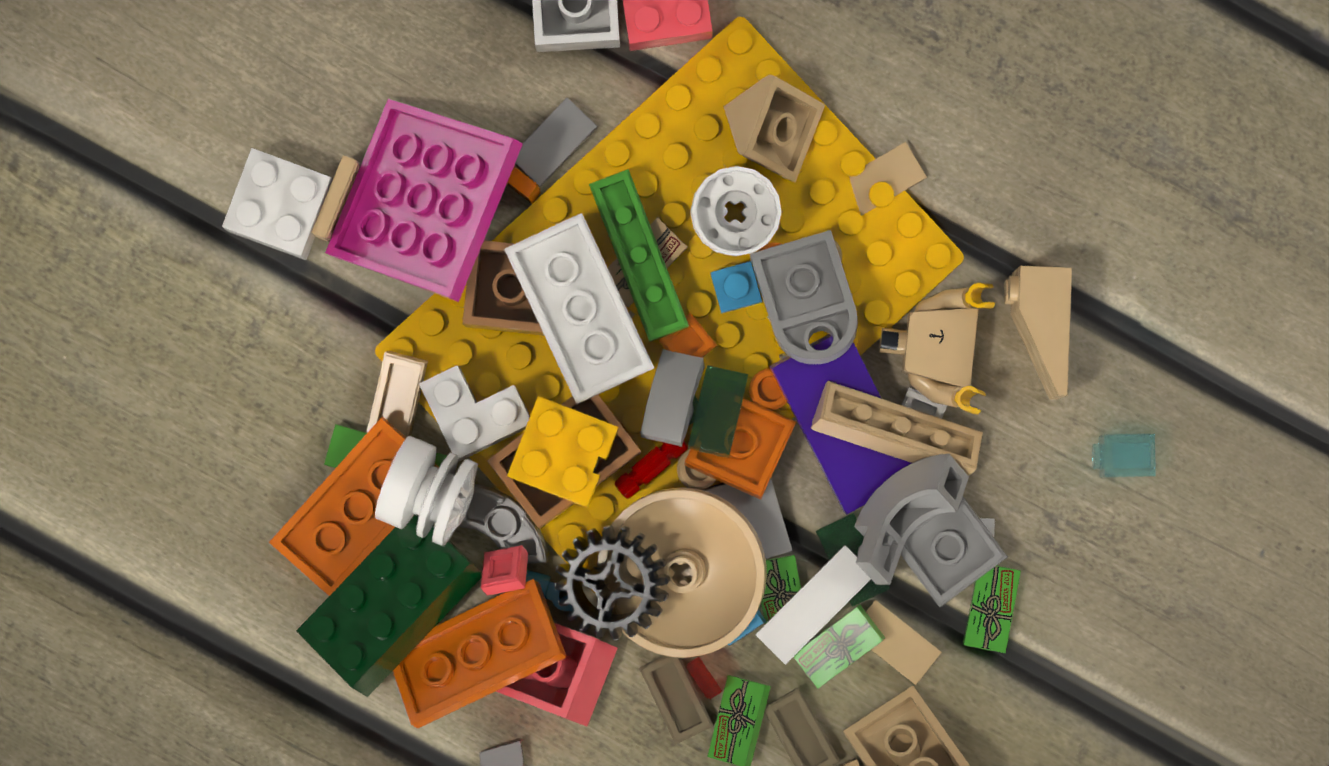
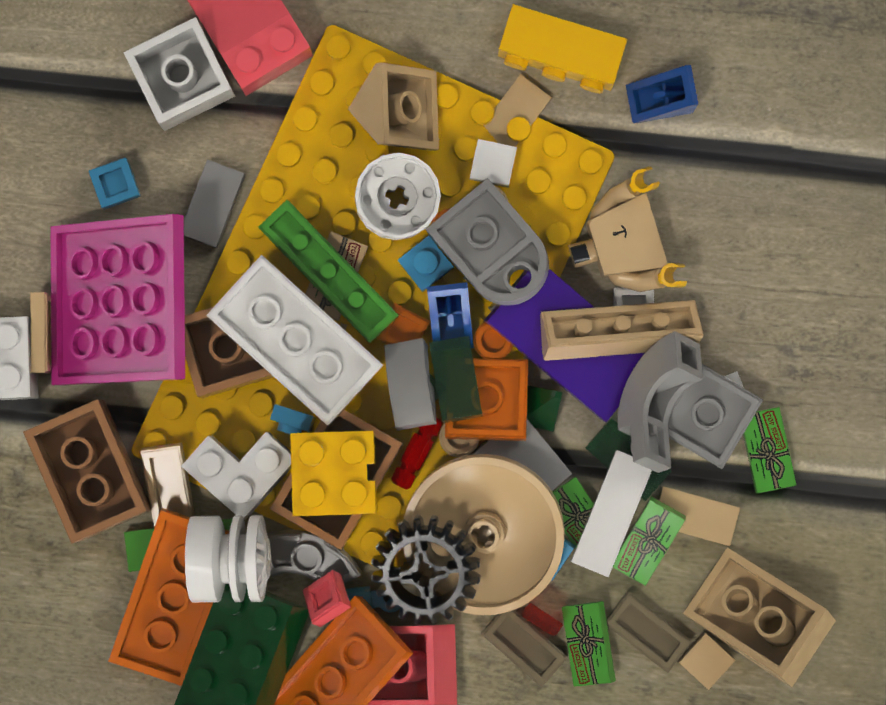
camera: 20 degrees left, 0 degrees up
orange tile [506,167,541,203] -> none
tan slope [1004,266,1072,400] -> none
clear light blue brick [1092,434,1156,478] -> none
none -> medium nougat brick [23,399,151,544]
none -> dark azure plate [89,157,141,210]
none -> dark azure plate [270,404,316,434]
none -> blue slope [427,282,474,353]
none -> white tile [470,139,517,188]
none -> yellow brick [498,4,627,94]
none -> dark green slope [527,386,563,432]
none -> blue slope [626,65,699,123]

